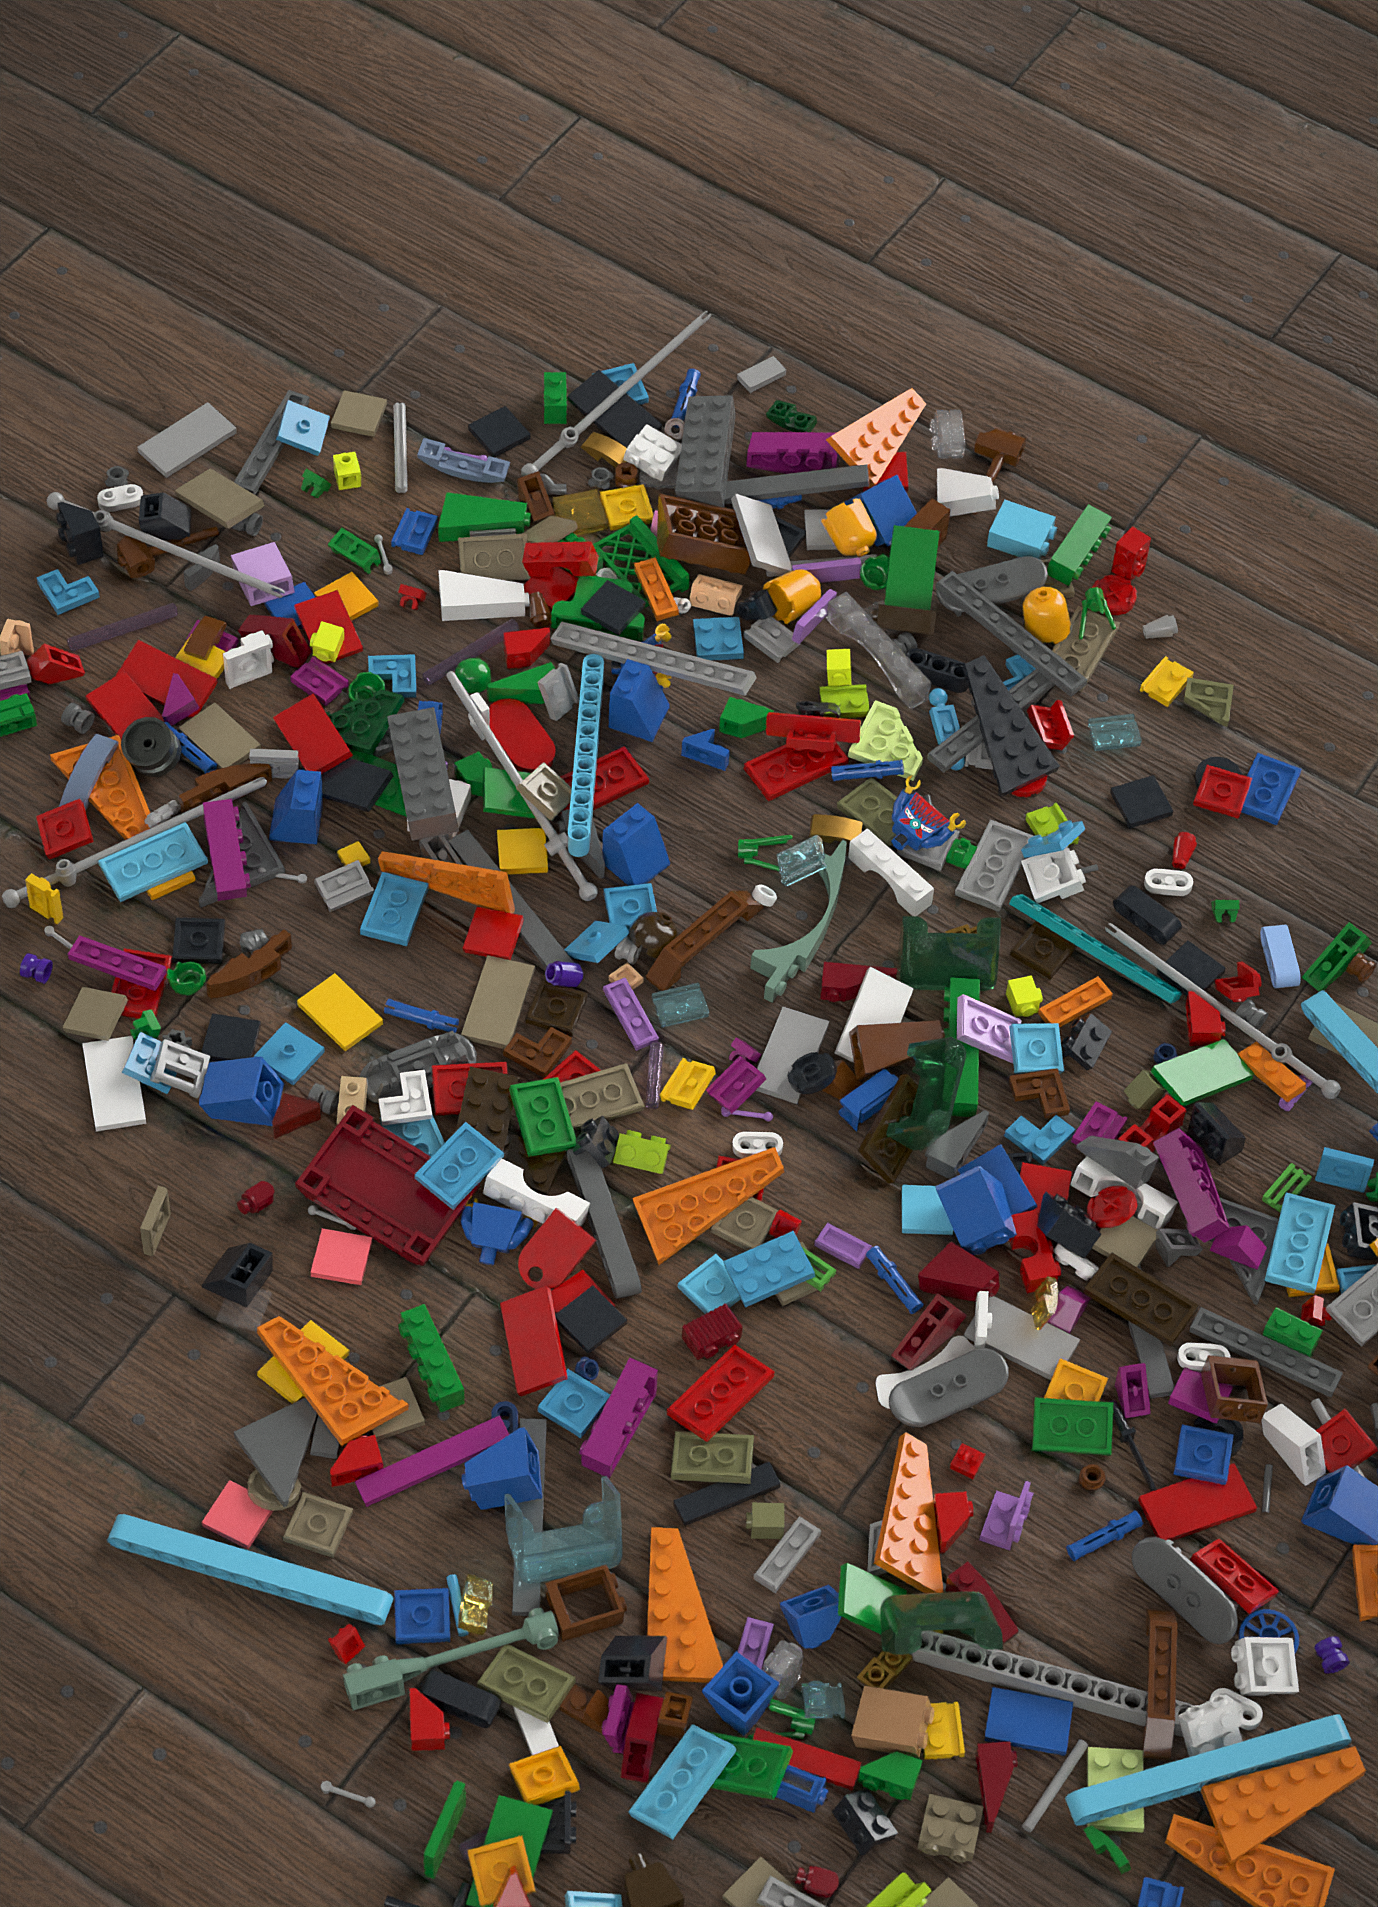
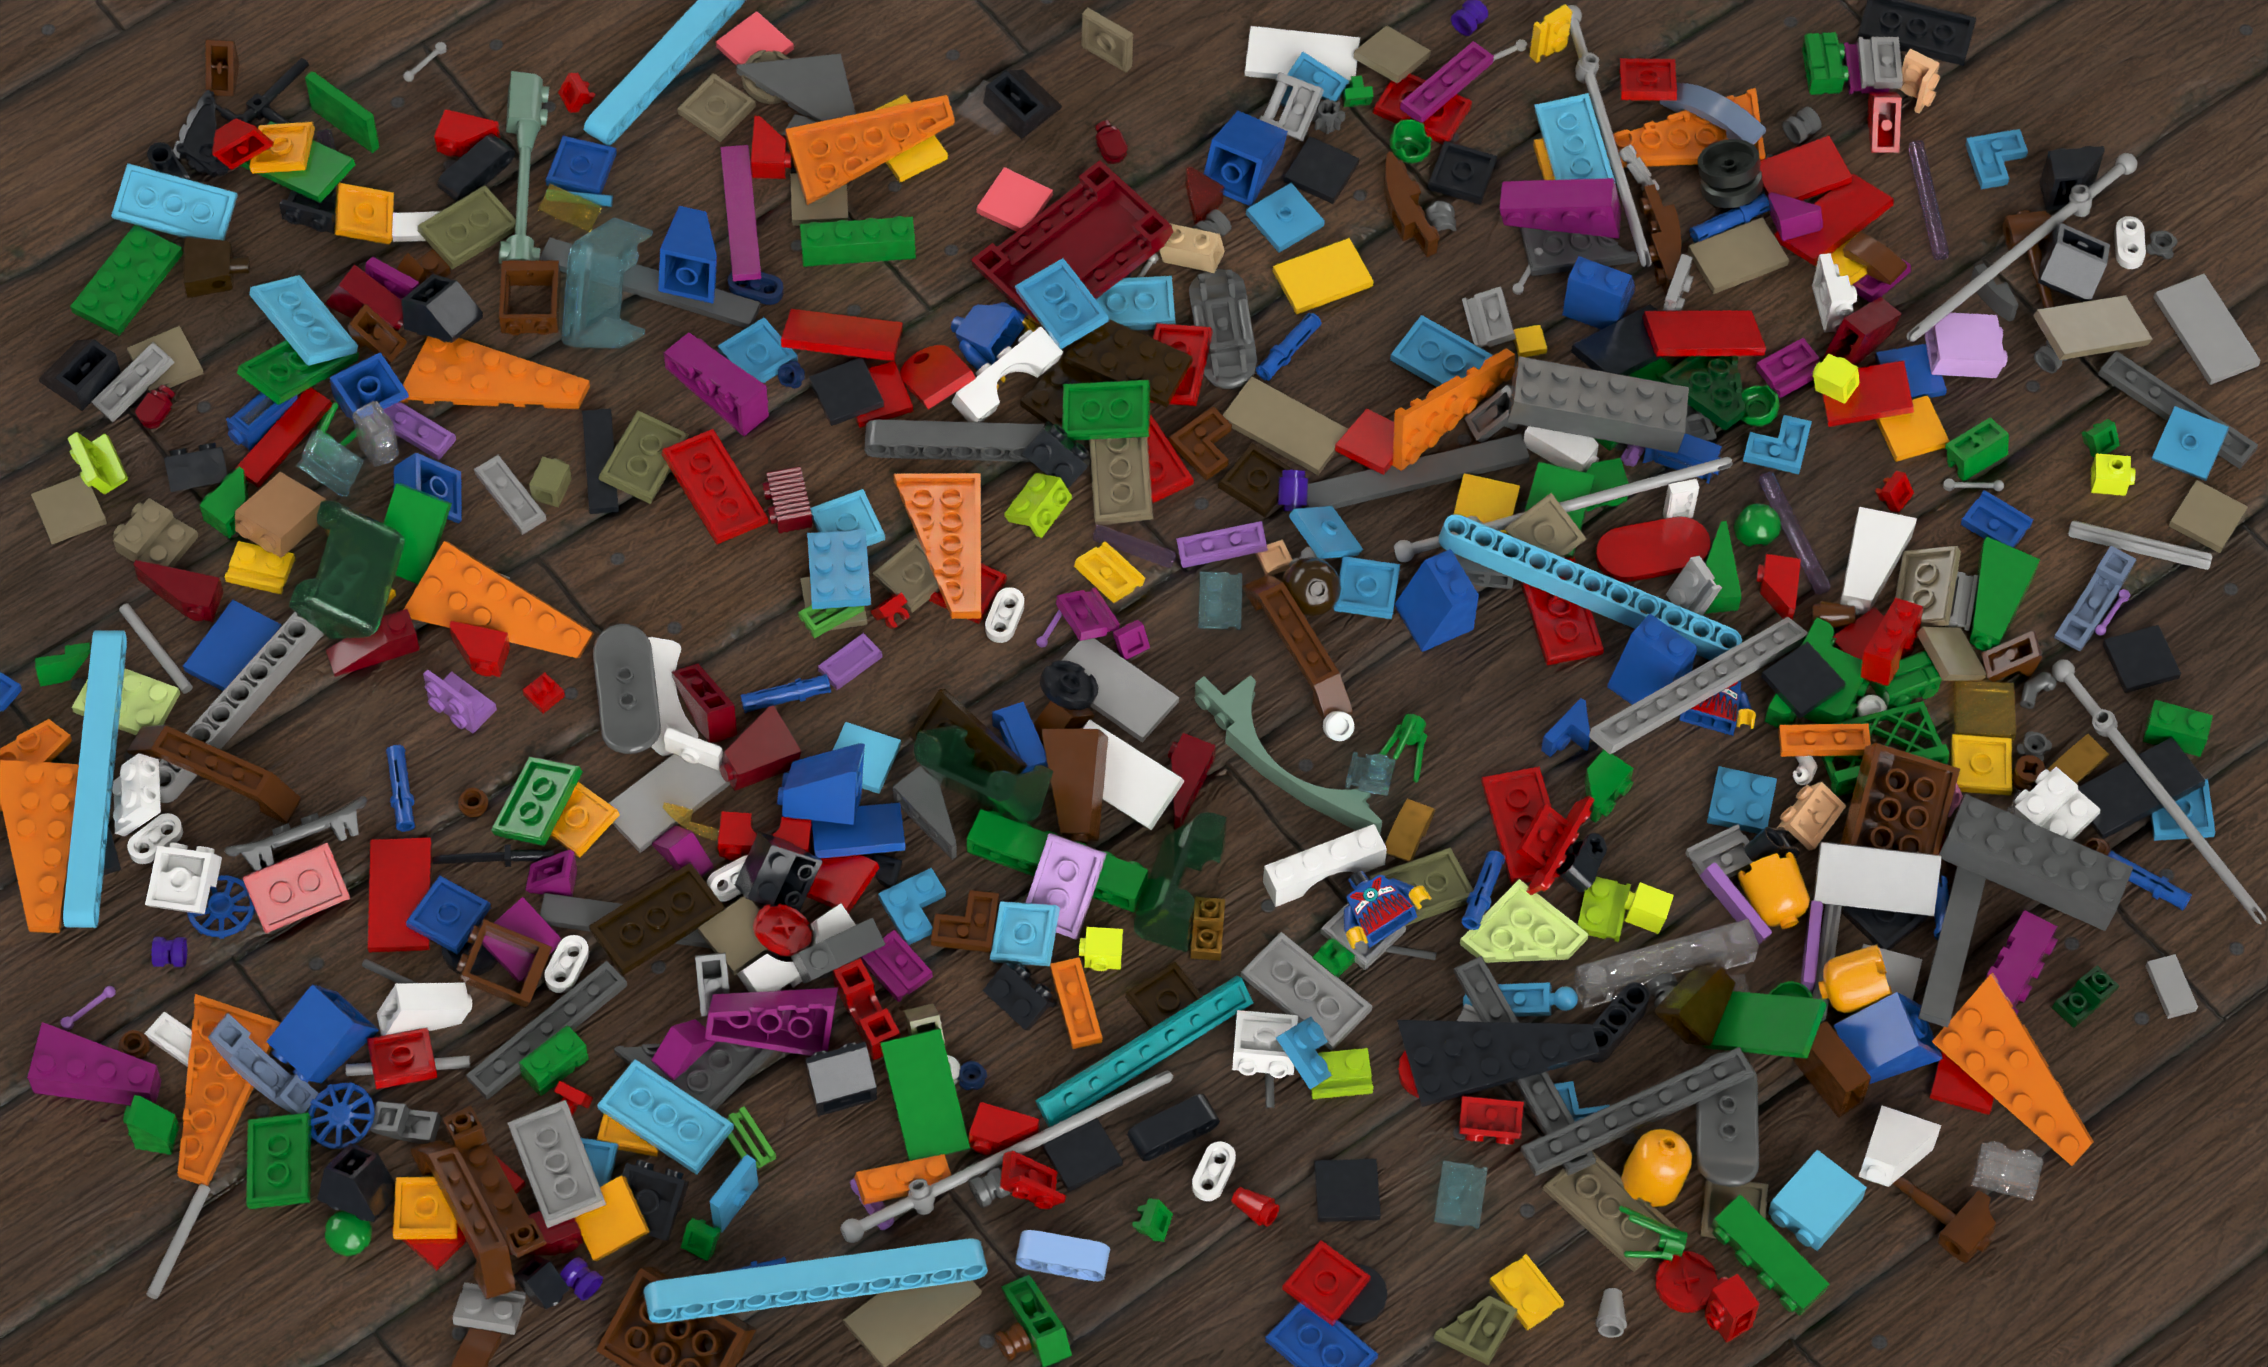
camera: 110 degrees right, 5 degrees up
white plate [378,1070,432,1126] -> none

